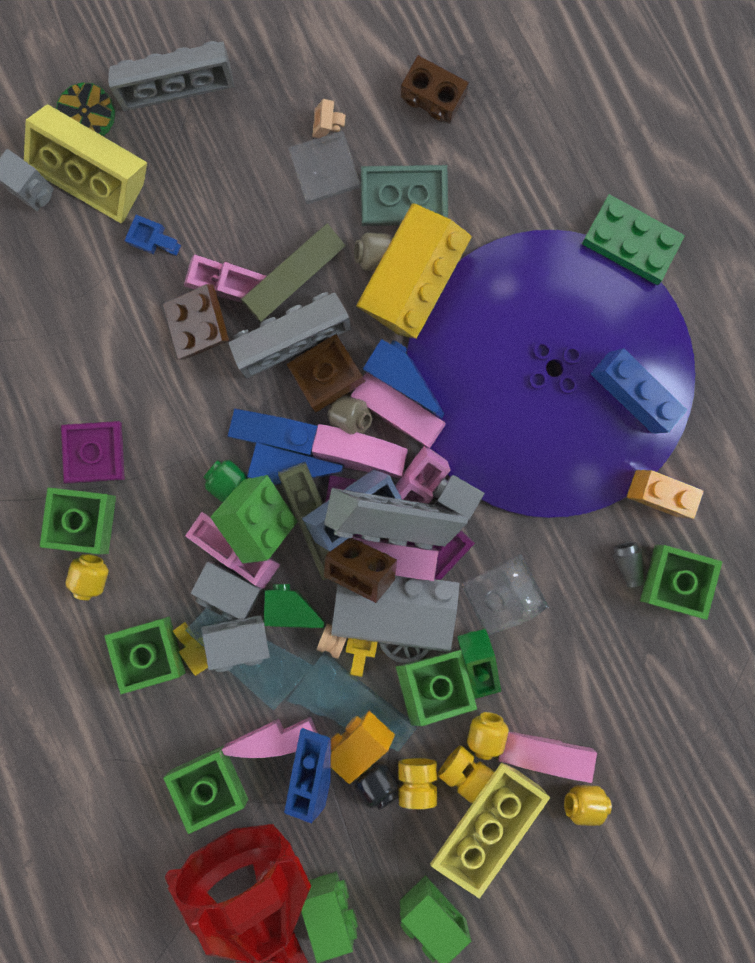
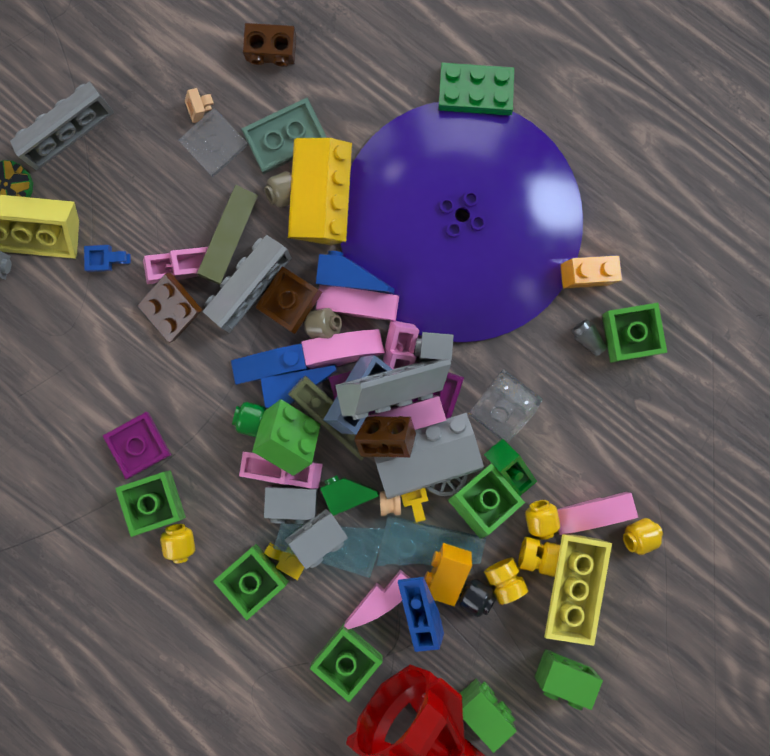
camera: 25 degrees left, 0 degrees up
blue brick [591,348,687,434] -> none

